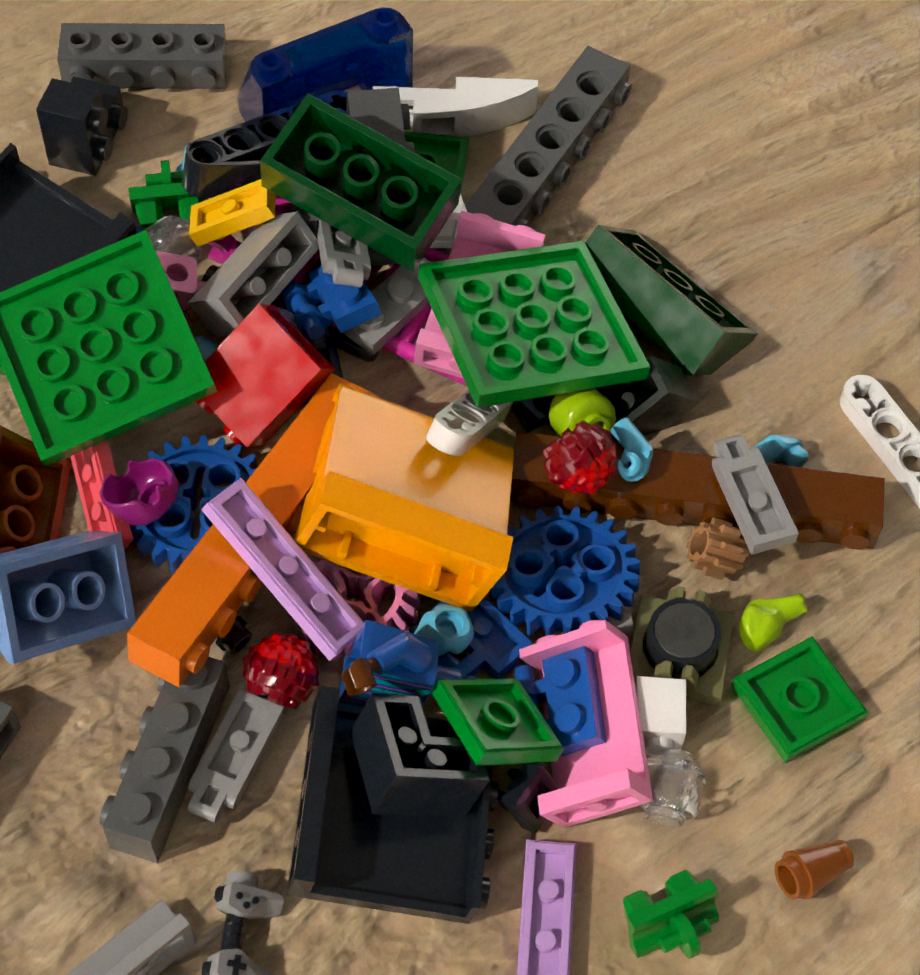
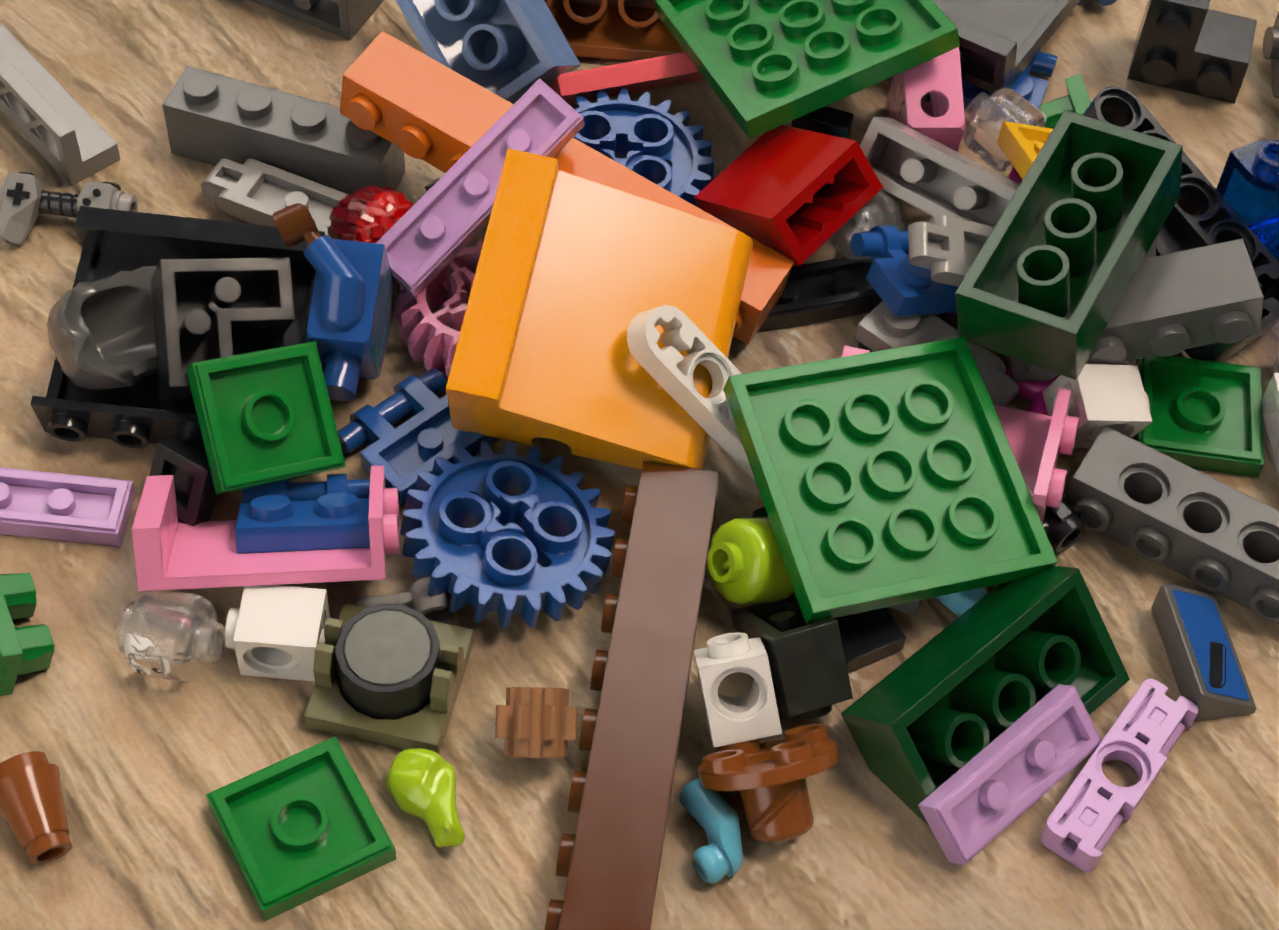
camera: 90 degrees right, 5 degrees down
magenta hair [99,458,178,526] -> none
medium azure animal [414,604,474,656] -> none
dark red piece [543,420,617,494] -> none
medium azure arm [611,418,653,482] -> none
light grey hinge [712,434,799,555] -> none
none -> dark grey hair [47,266,158,390]
none -> white brick [693,632,782,748]
none -> dark orange plate [698,724,840,843]
none -> lavender tile [918,684,1102,866]
none -> lavender piece [1040,679,1198,872]
none -> slope [1151,585,1257,721]

